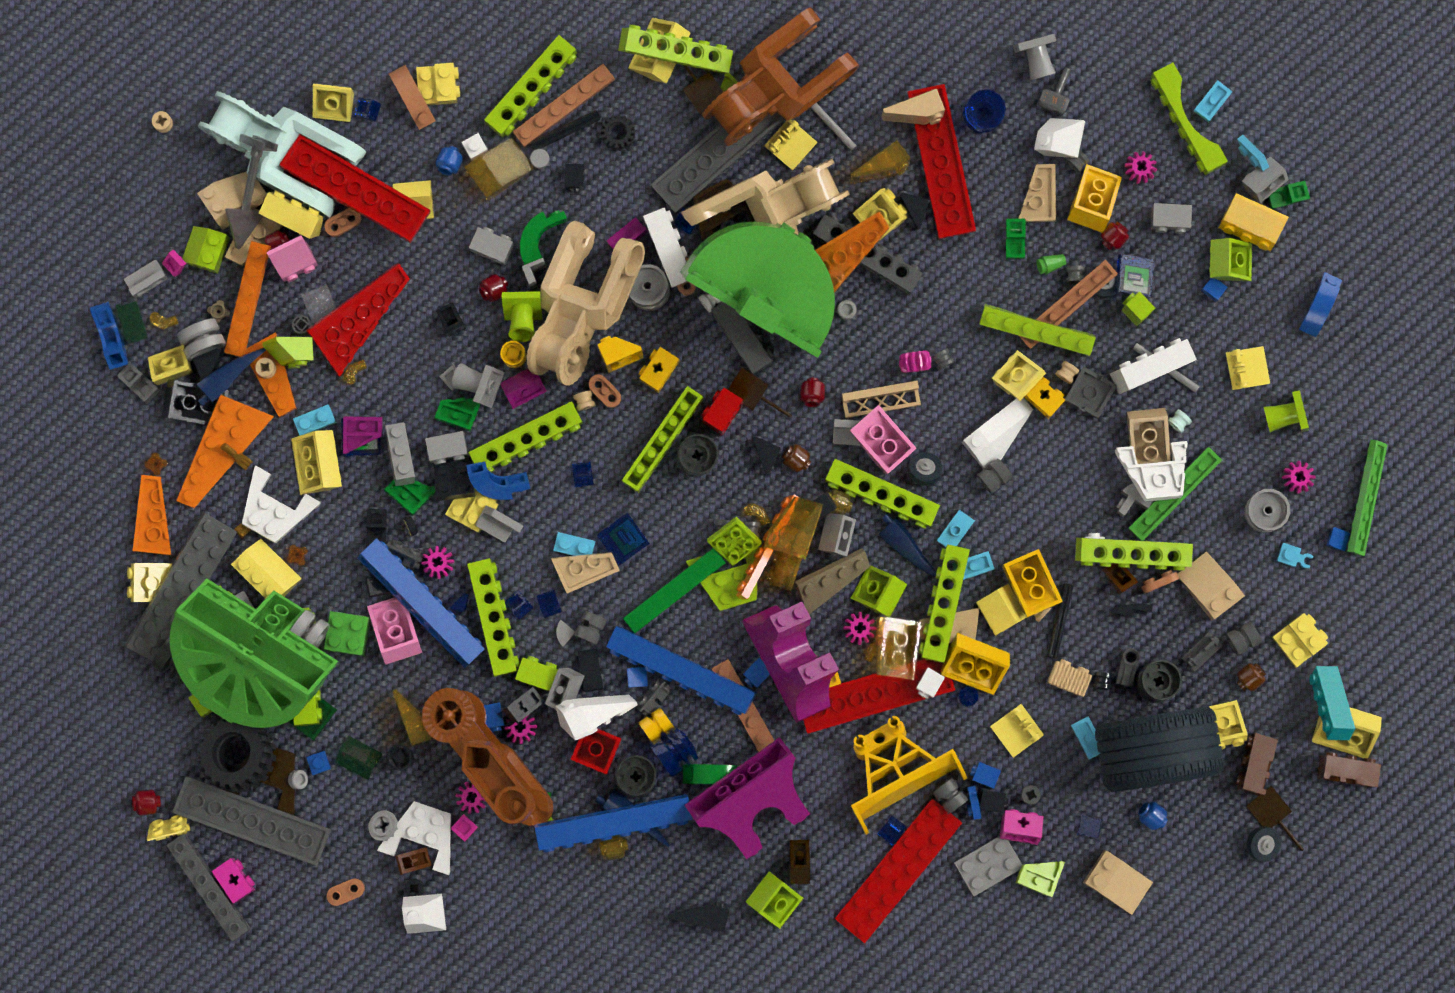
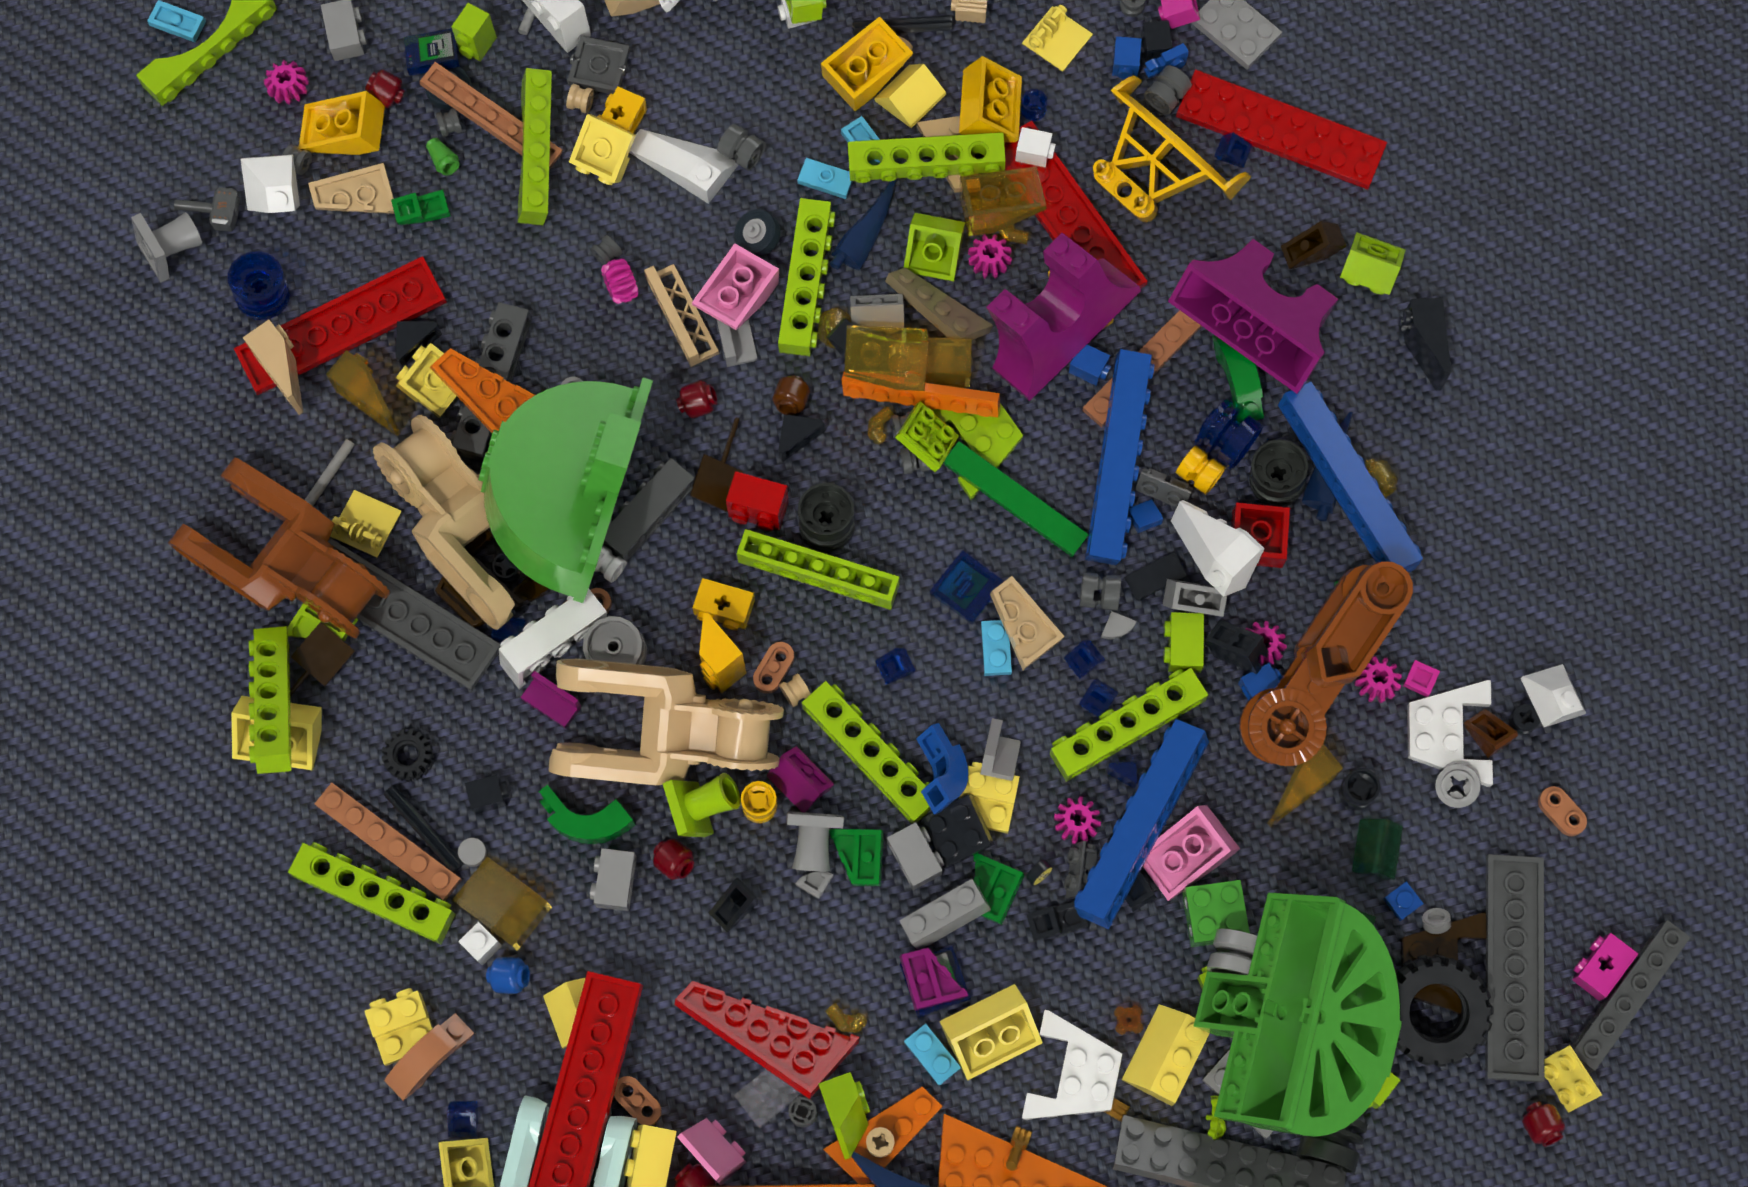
camera: 105 degrees left, 10 degrees down
light grey panel [522,258,546,290] -> none

